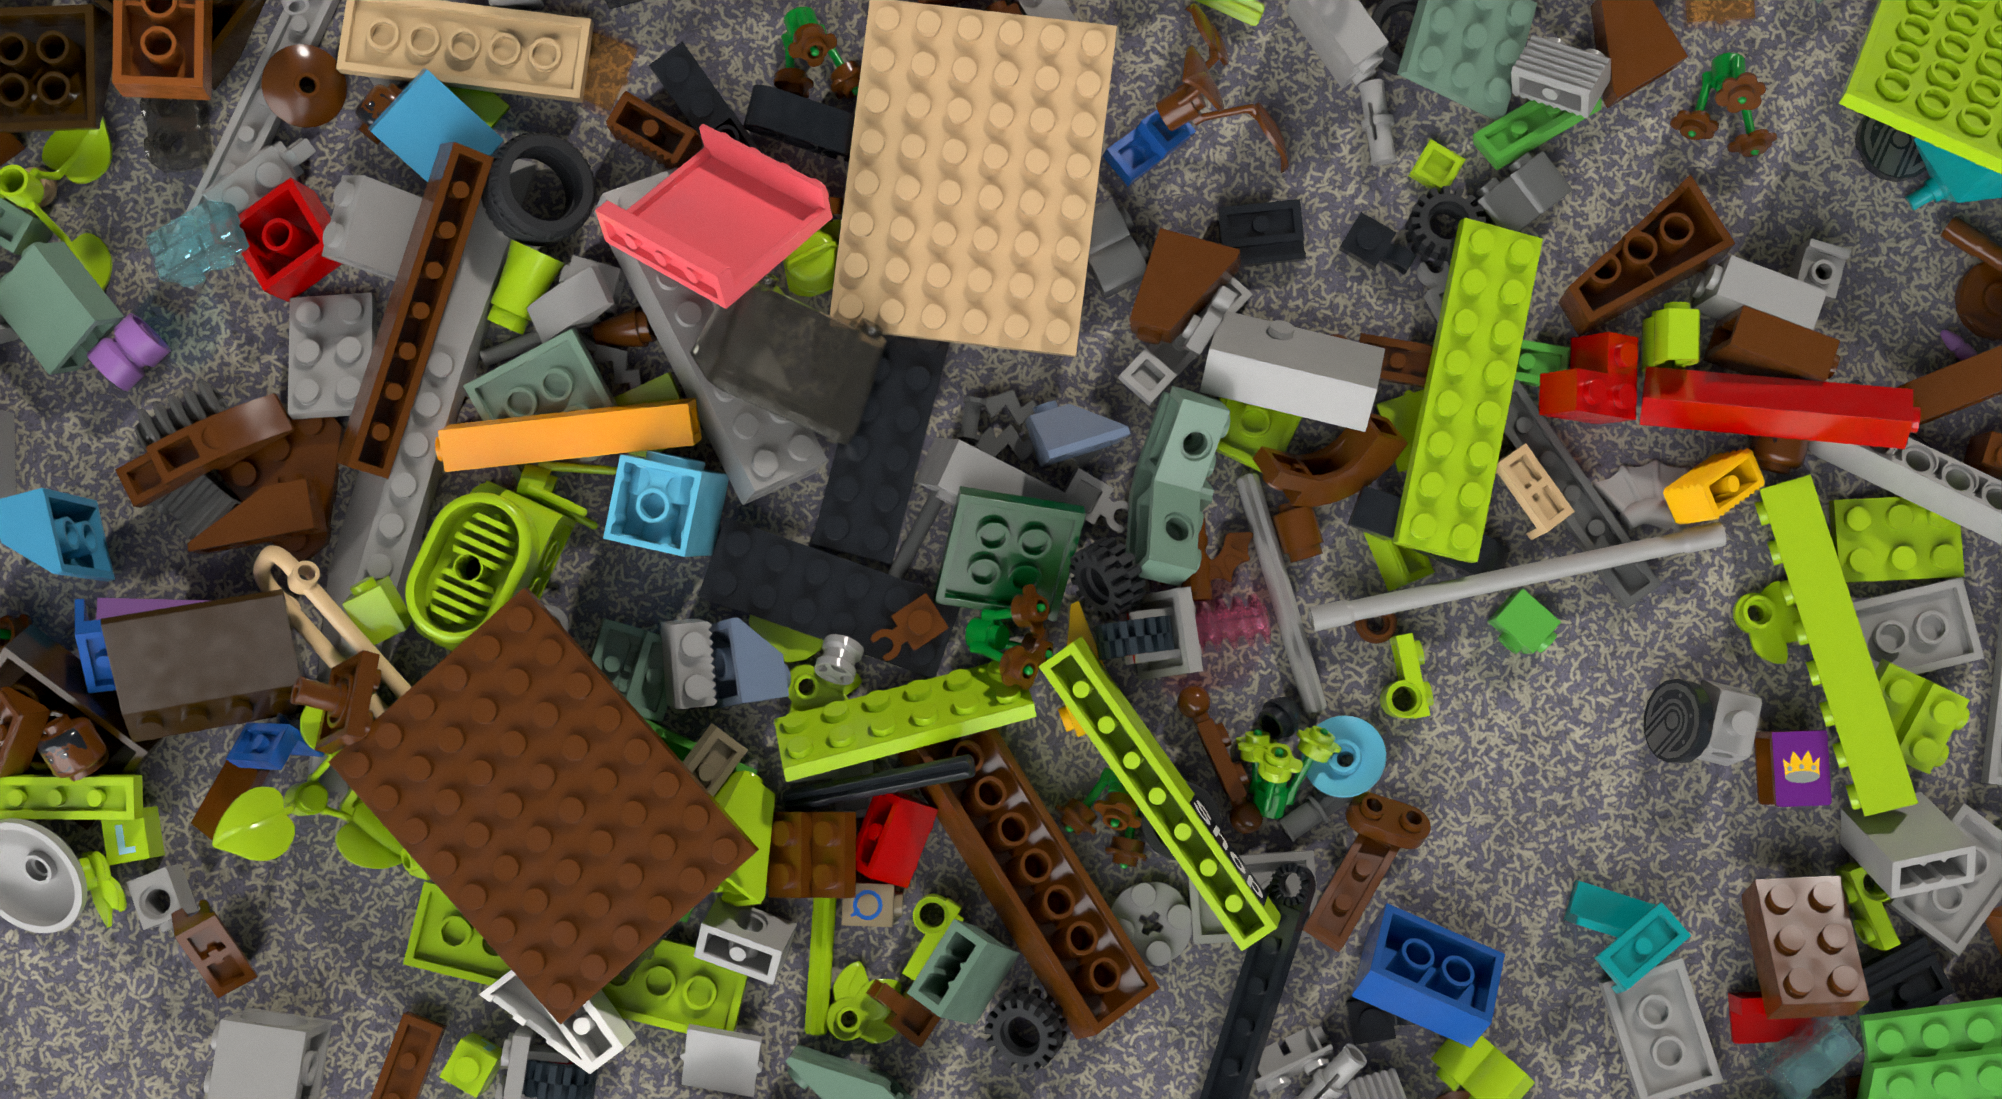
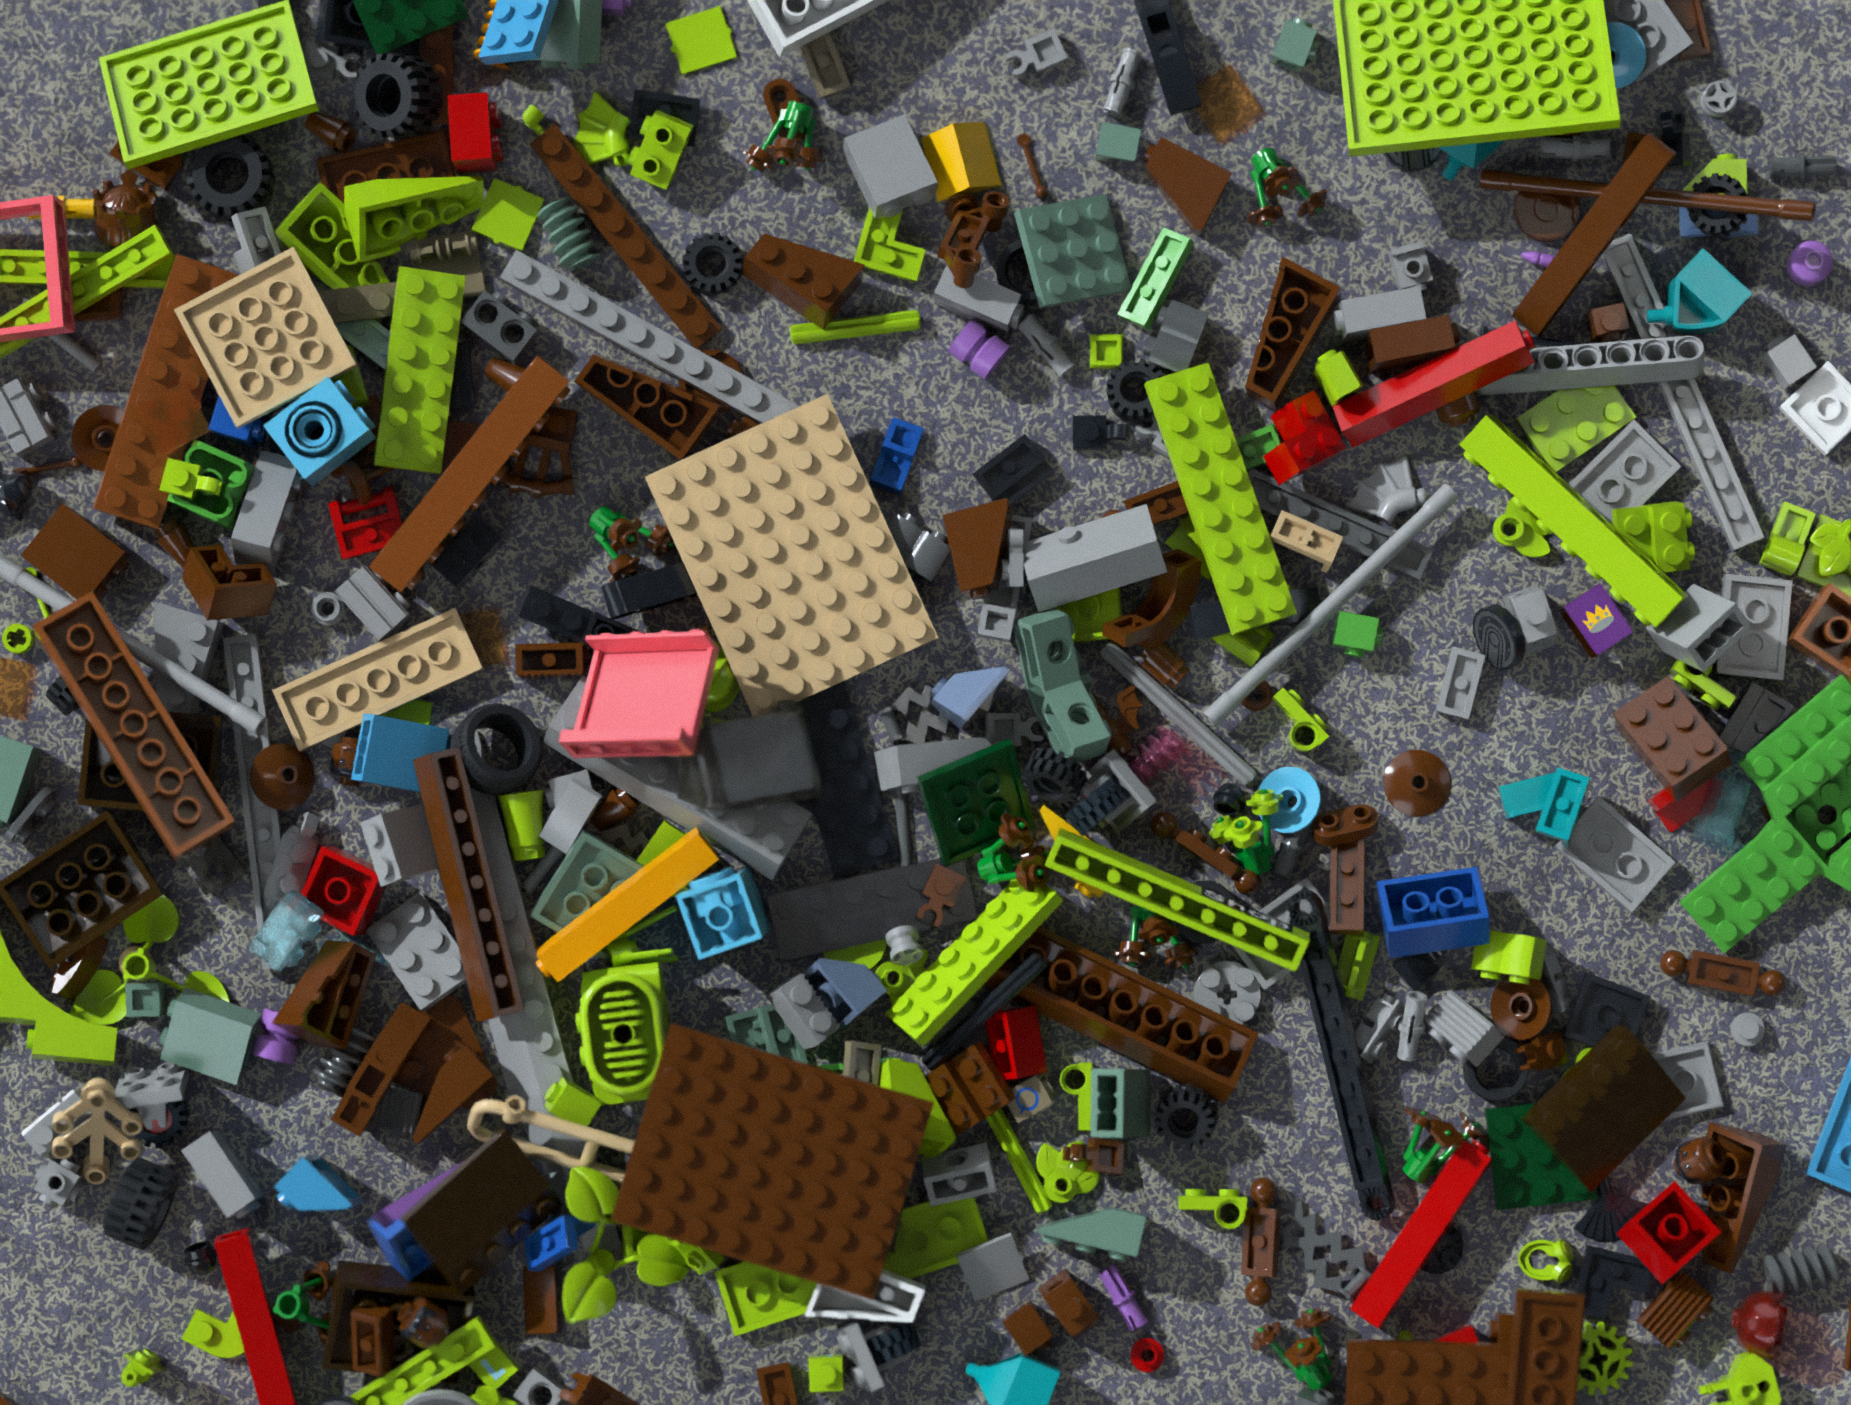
camera: 30 degrees left, 0 degrees up
reddish brown plate [291,650,381,754] -> none
reddish brown plant [1156,3,1289,173] -> none
light grey brick [1511,35,1611,118] -> none
yellow brick [1663,448,1765,525] -> none
none -> reddish brown wedge [272,940,376,1049]
none -> medium lavender wheel [948,318,1011,380]
none -> lime hinge [1338,931,1380,1001]
none -> reddish brown dish [1383,750,1450,816]
none -> light grey plate [1435,646,1486,720]

